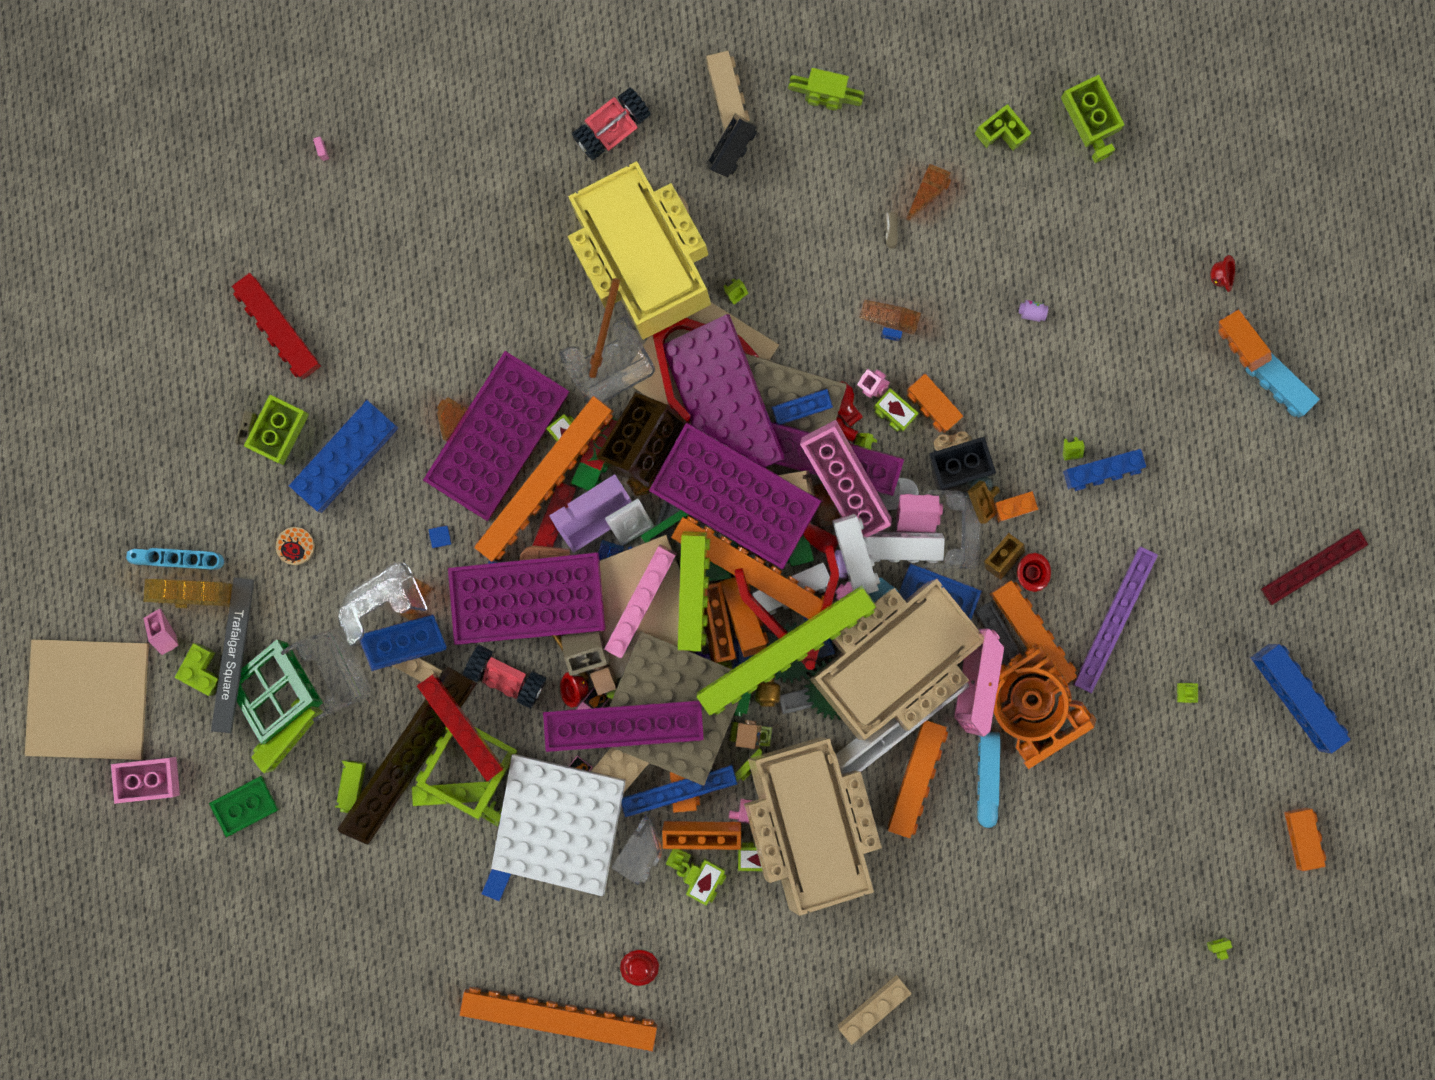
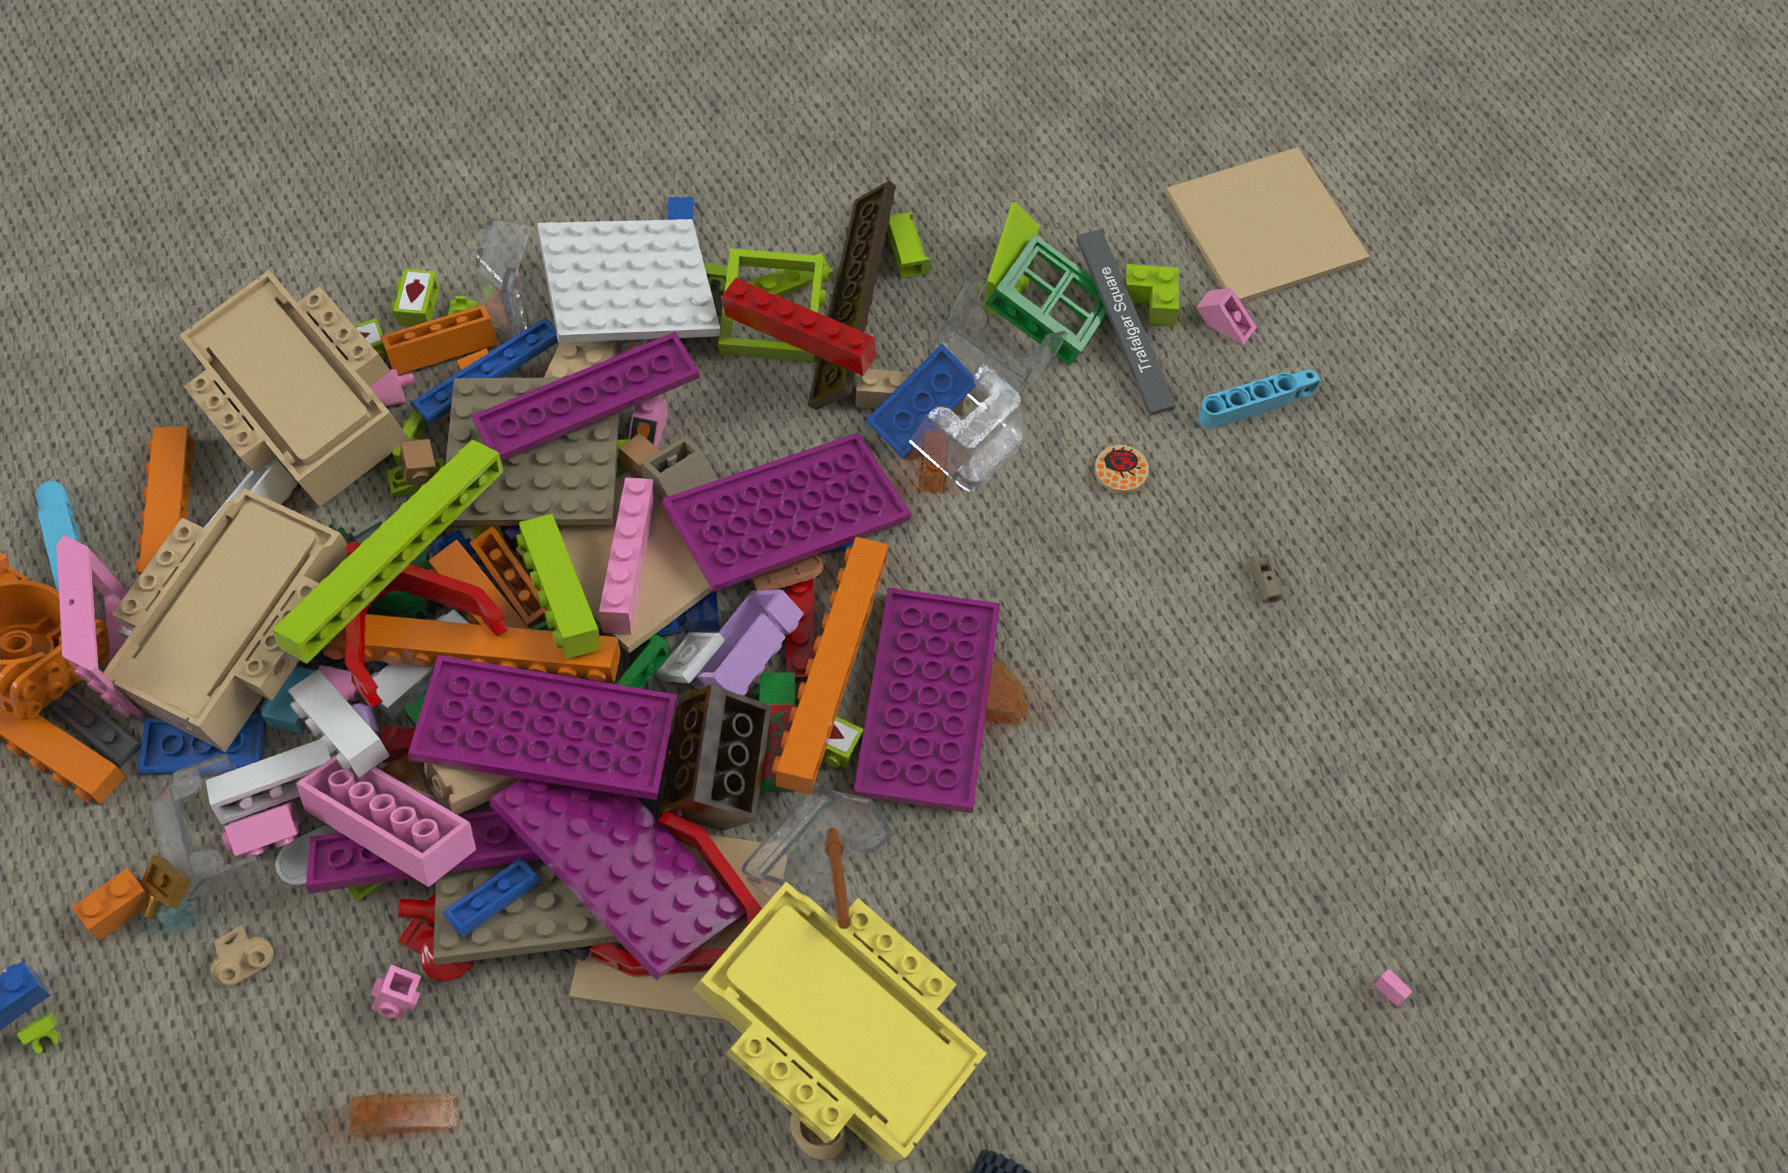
camera: 155 degrees right, 25 degrees down
bright pink brick [111,757,180,804] -> none
clear yellow brick [143,579,233,608] -> none
green tile [209,776,279,838] -> none
red brick [231,273,321,380] -> none
lime brick [244,395,309,465] -> none
blue brick [289,400,399,513] -> none
blue tile [428,526,452,548] -> none
orange brick [459,987,657,1051] -> none
plate [463,645,546,709] -> none
red hat [560,672,588,708] -> none
red hat [620,950,659,986] -> none
lime tile [676,861,700,886] -> none
lime tile [723,279,749,305] -> none
tan brick [838,975,912,1045] -> none
lime tile [854,433,877,450] -> none
brick [873,389,919,432] -> none
blue tile [881,327,903,341] -> none
orange brick [907,374,963,433] -> none
black slope [929,436,996,493] -> none
pearl gold brick [984,533,1025,580] -> none
red hat [1017,553,1051,592] -> none

